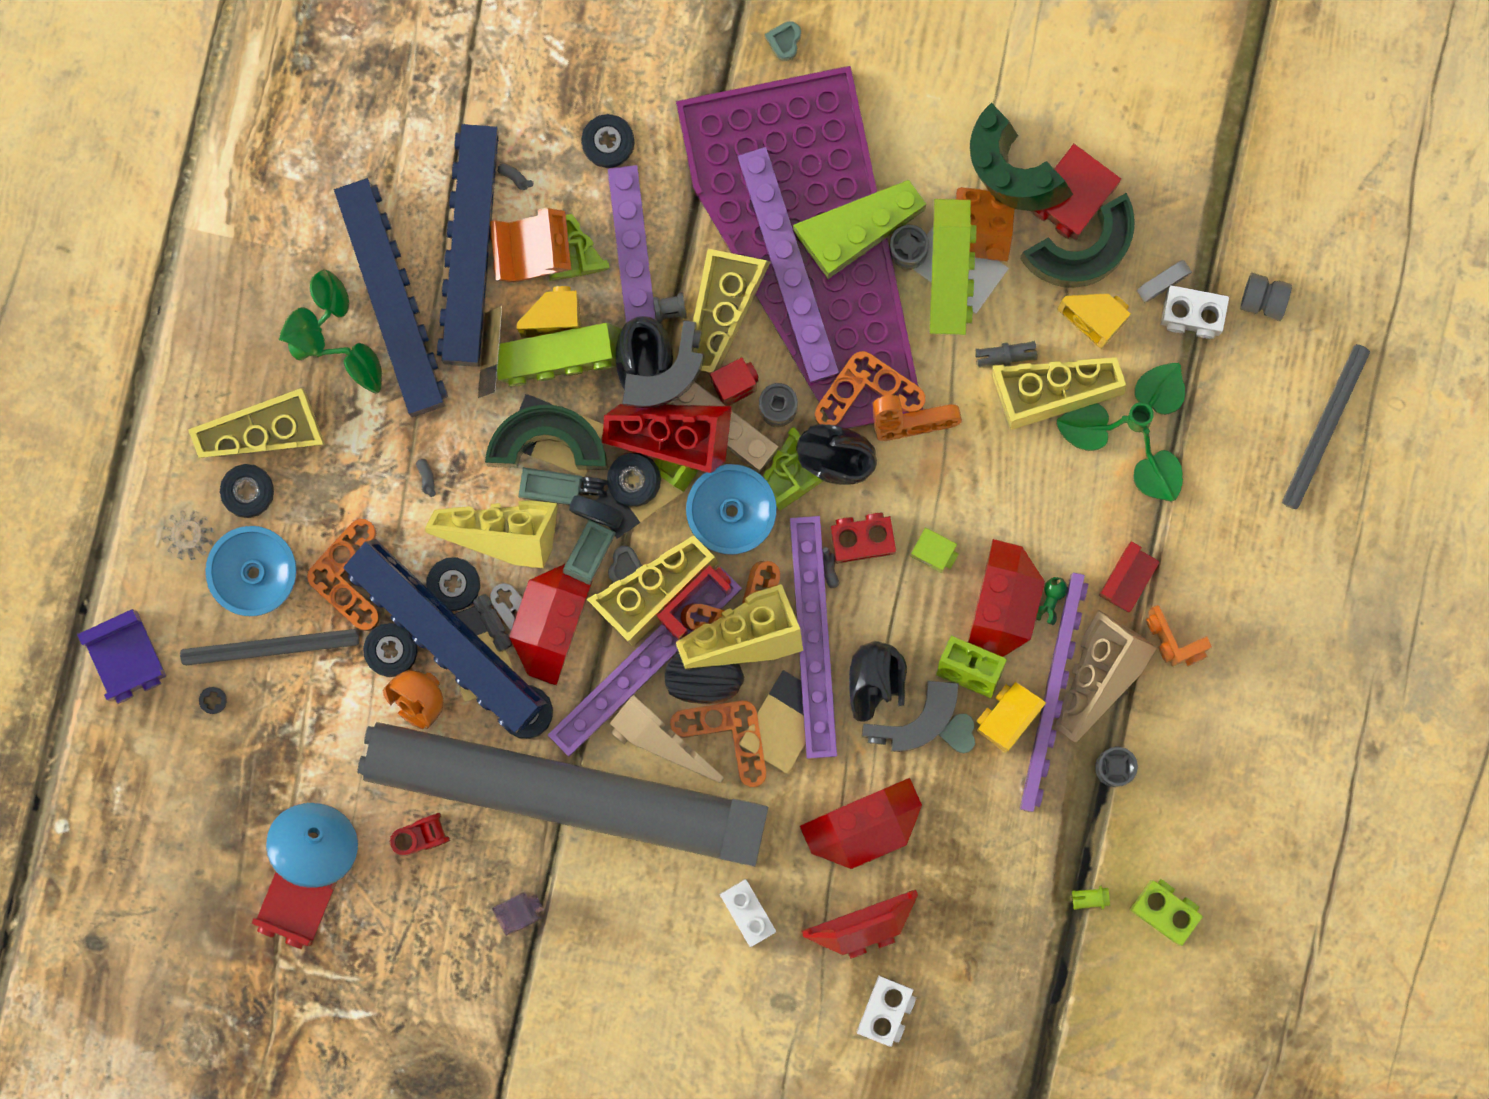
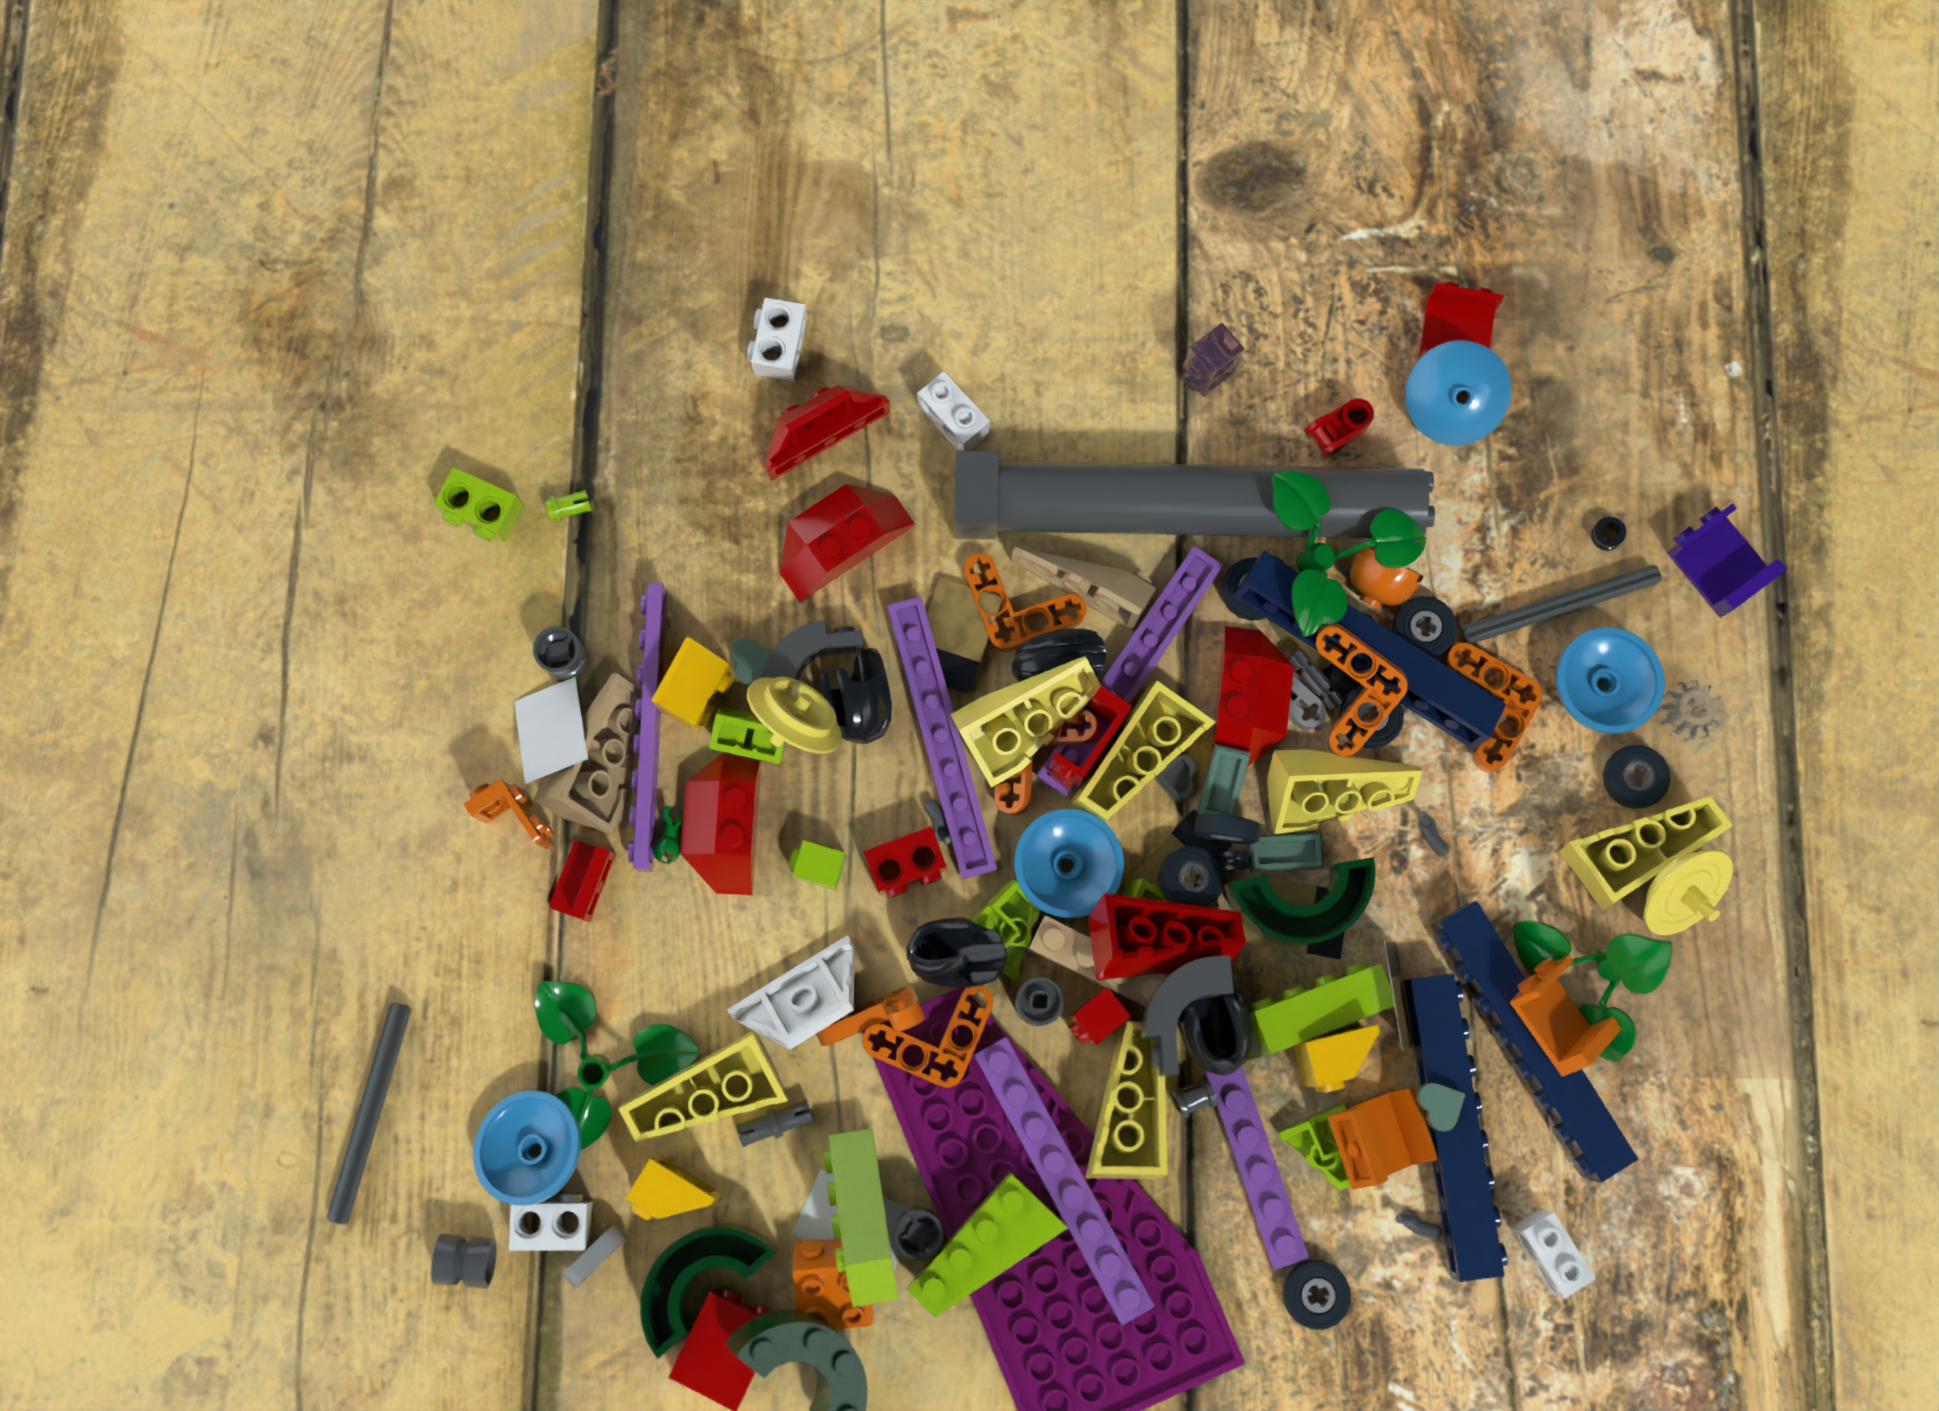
camera: 160 degrees right, 5 degrees down
none -> dark azure dish [473,1090,581,1206]
none -> white sticker [514,677,588,784]
none -> white wing [727,935,855,1050]
none -> light yellow piece [747,677,842,754]
none -> green plant [1271,471,1426,637]
none -> orange beam [1316,623,1408,756]
none -> sand green tile [1417,1083,1466,1132]
none -> orange panel [1510,955,1622,1077]
none -> white brick [1510,1209,1596,1299]
none -> light yellow piece [1644,849,1733,936]

